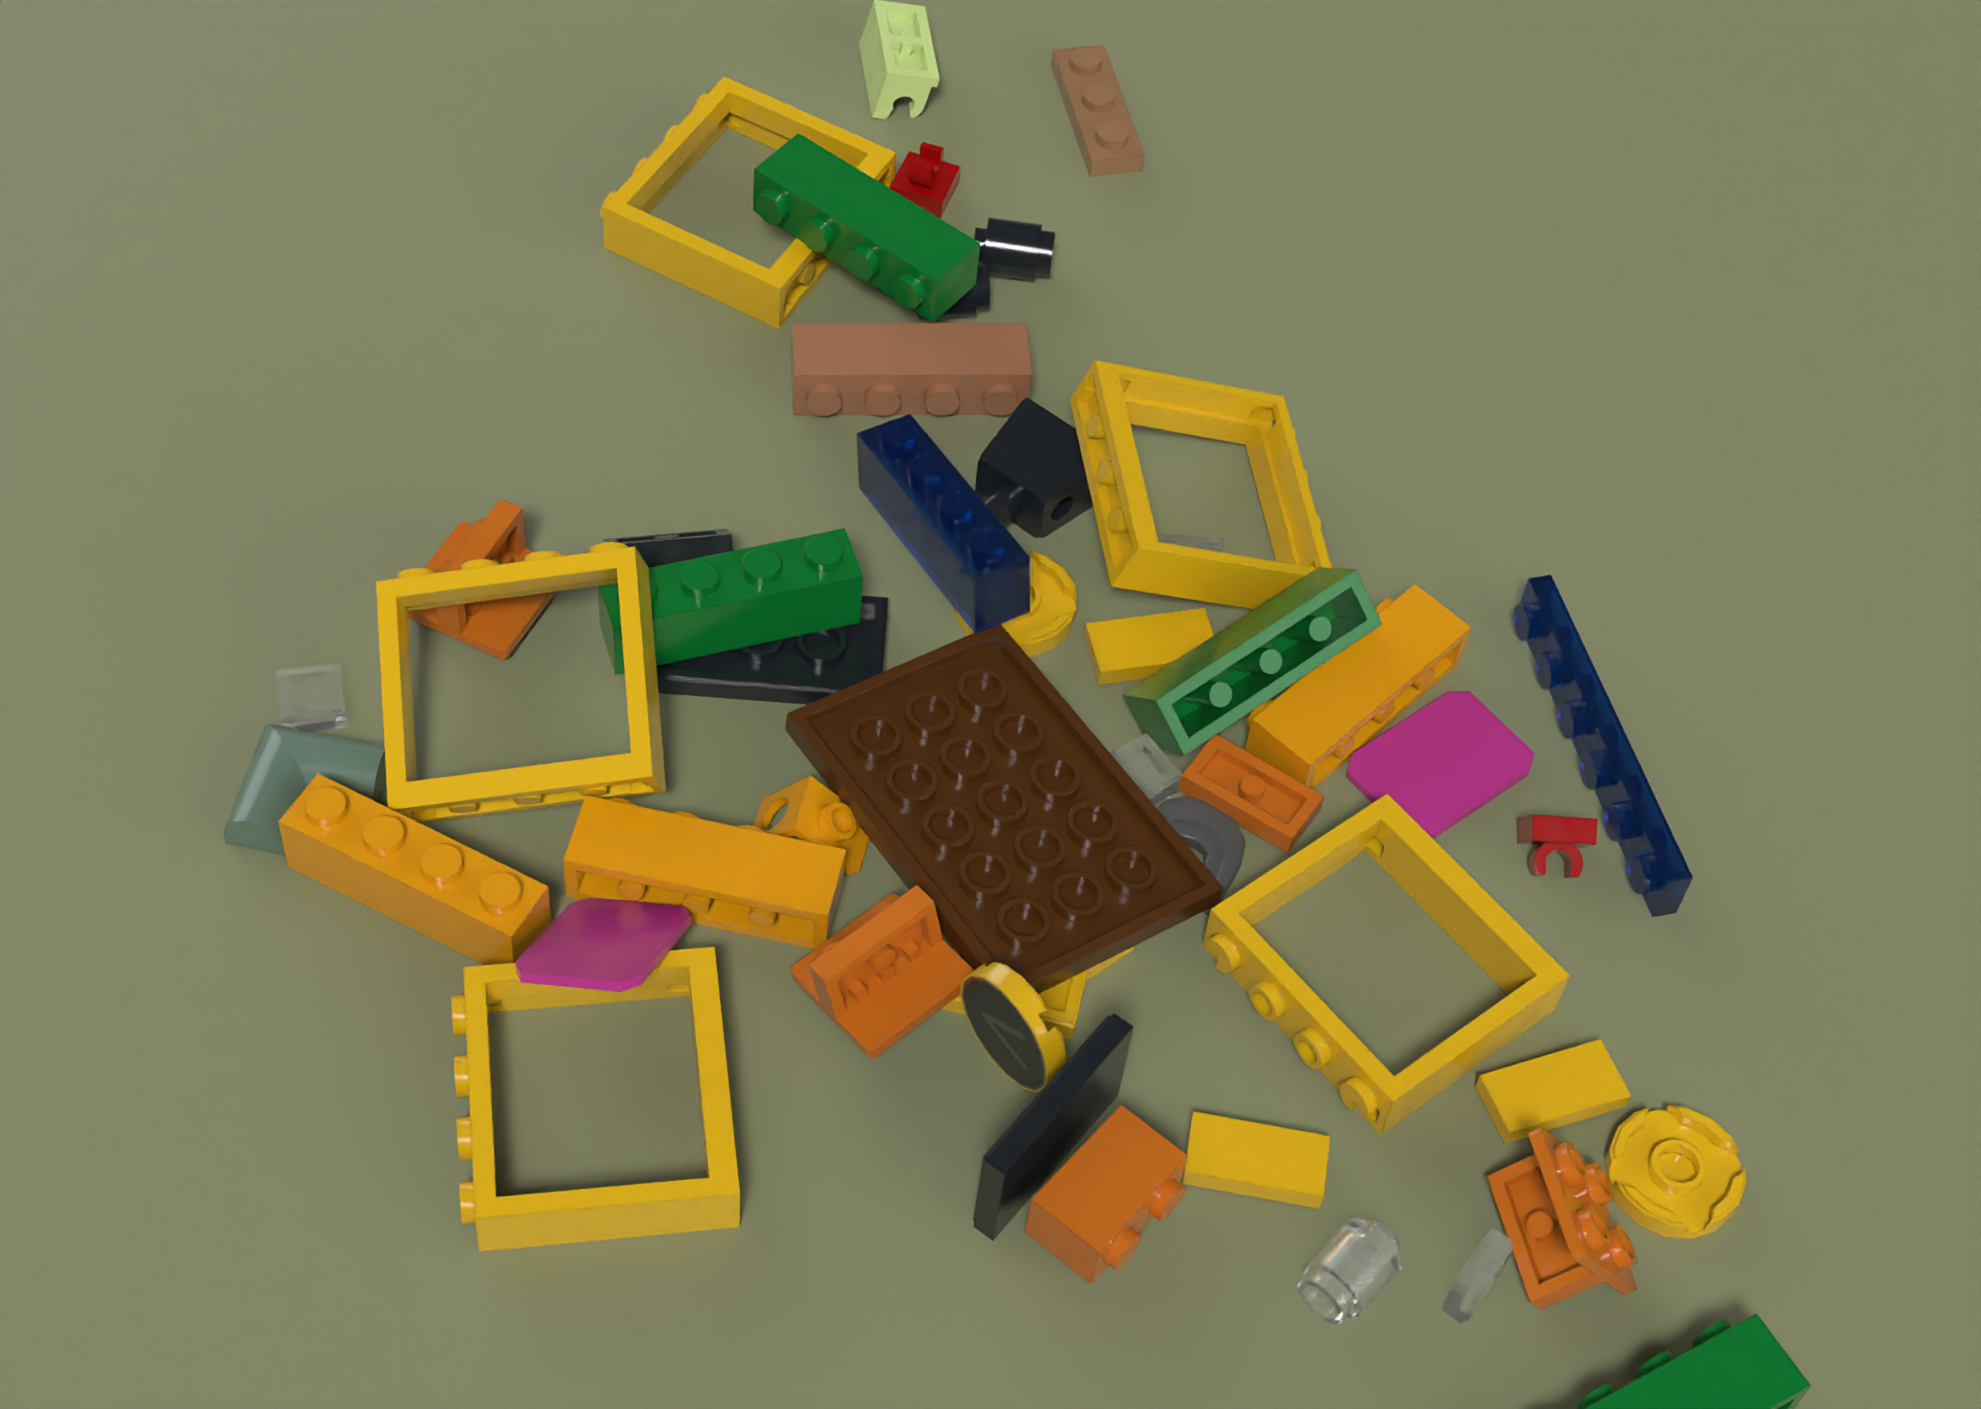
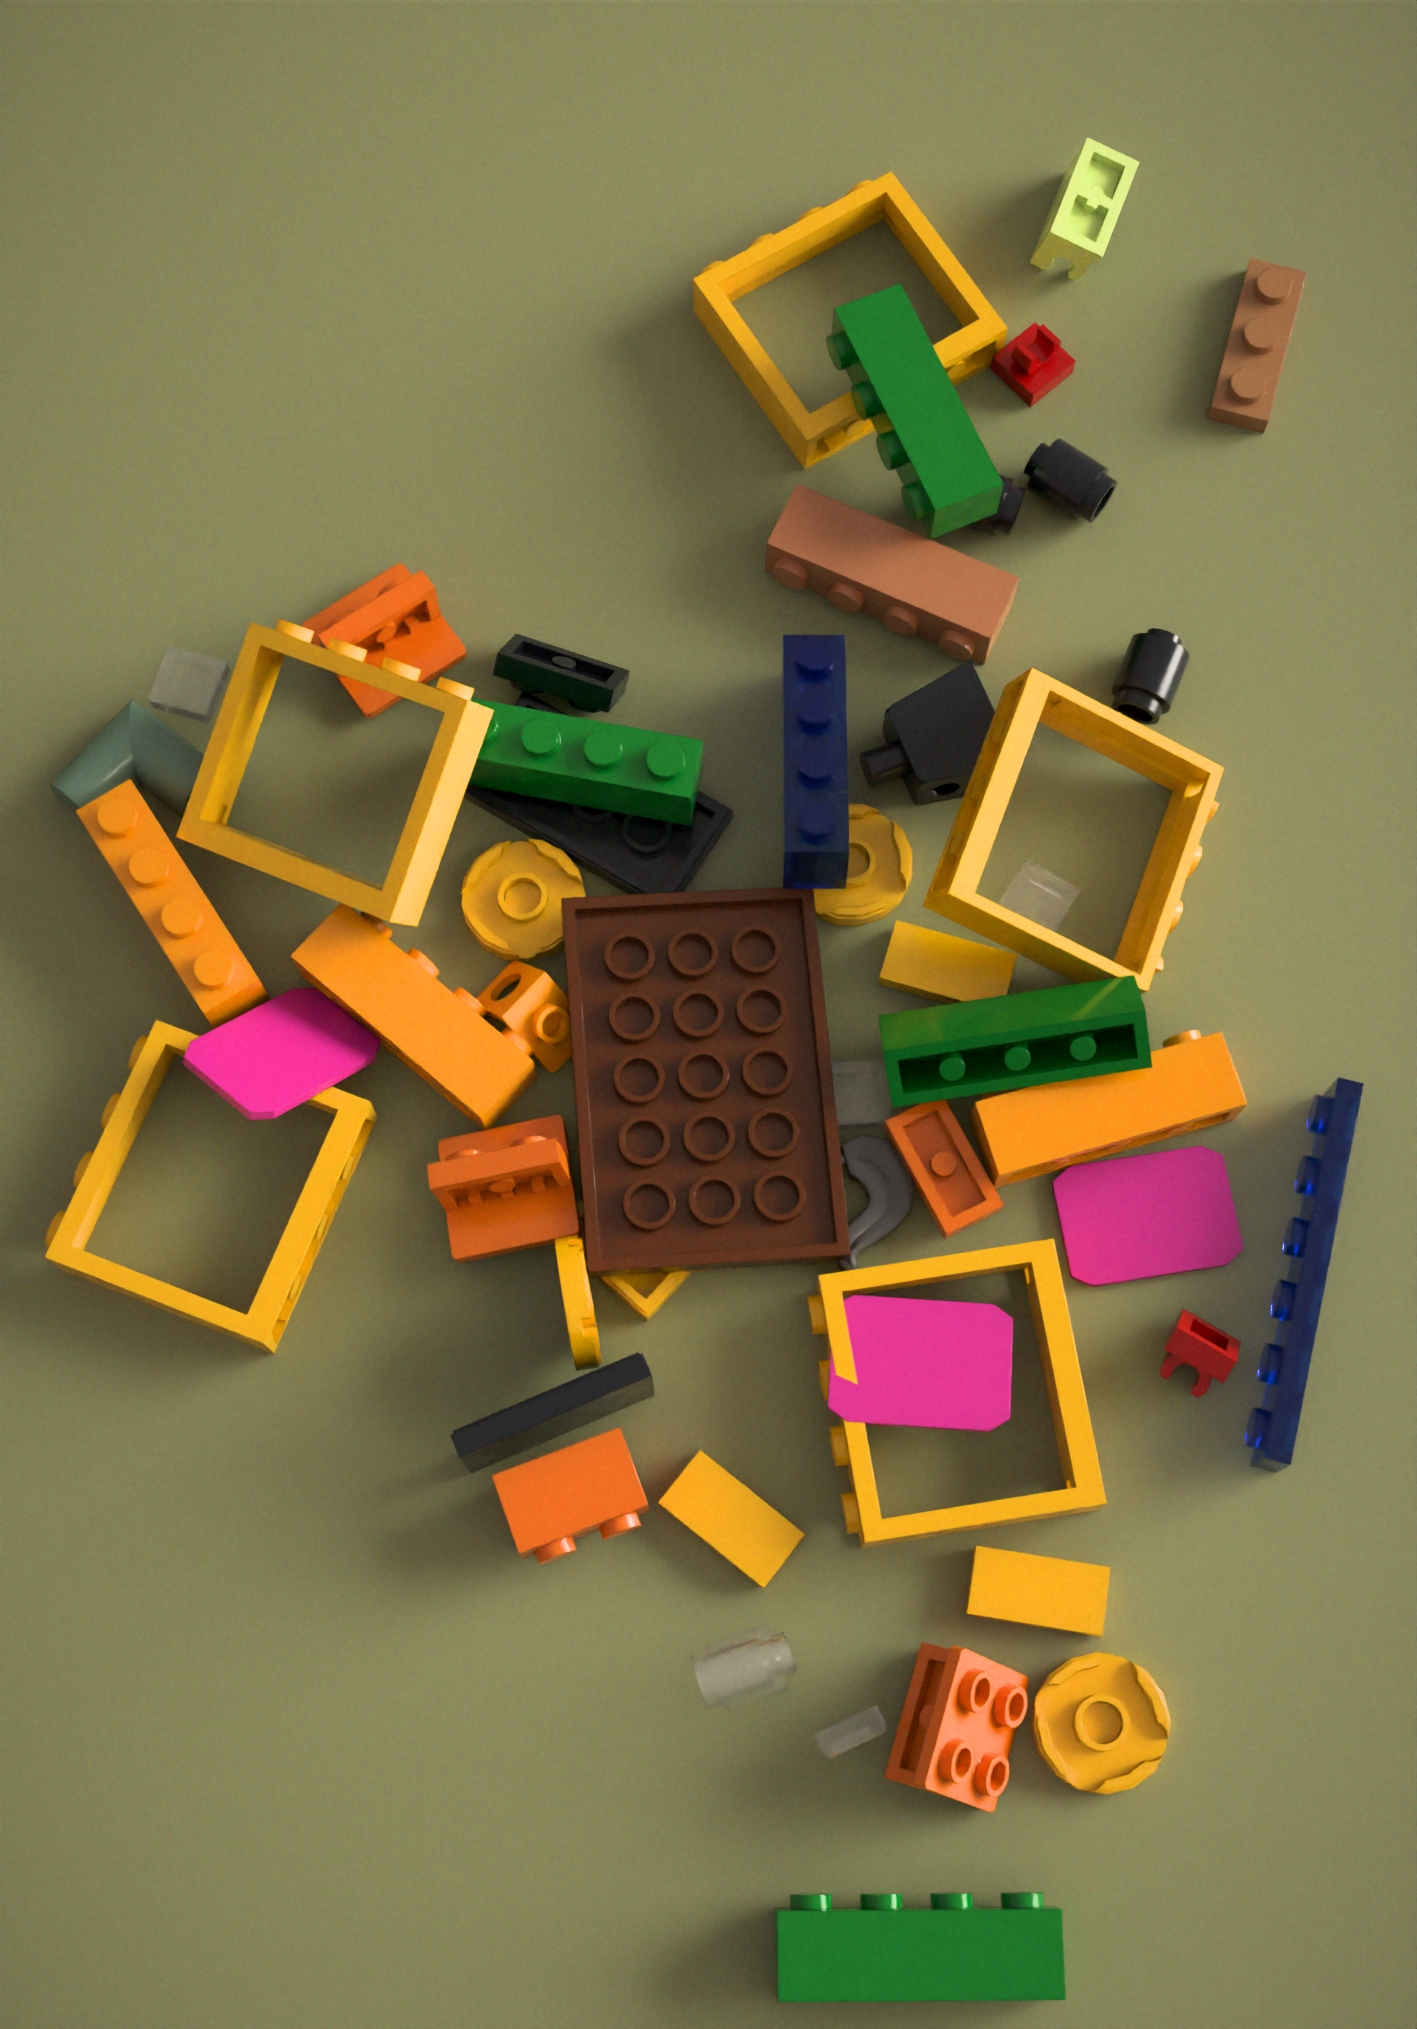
camera: 35 degrees right, 20 degrees up
none -> yellow tile [461,839,586,962]
none -> dark pink piece [827,1295,1013,1432]
none -> black brick [1111,628,1190,725]

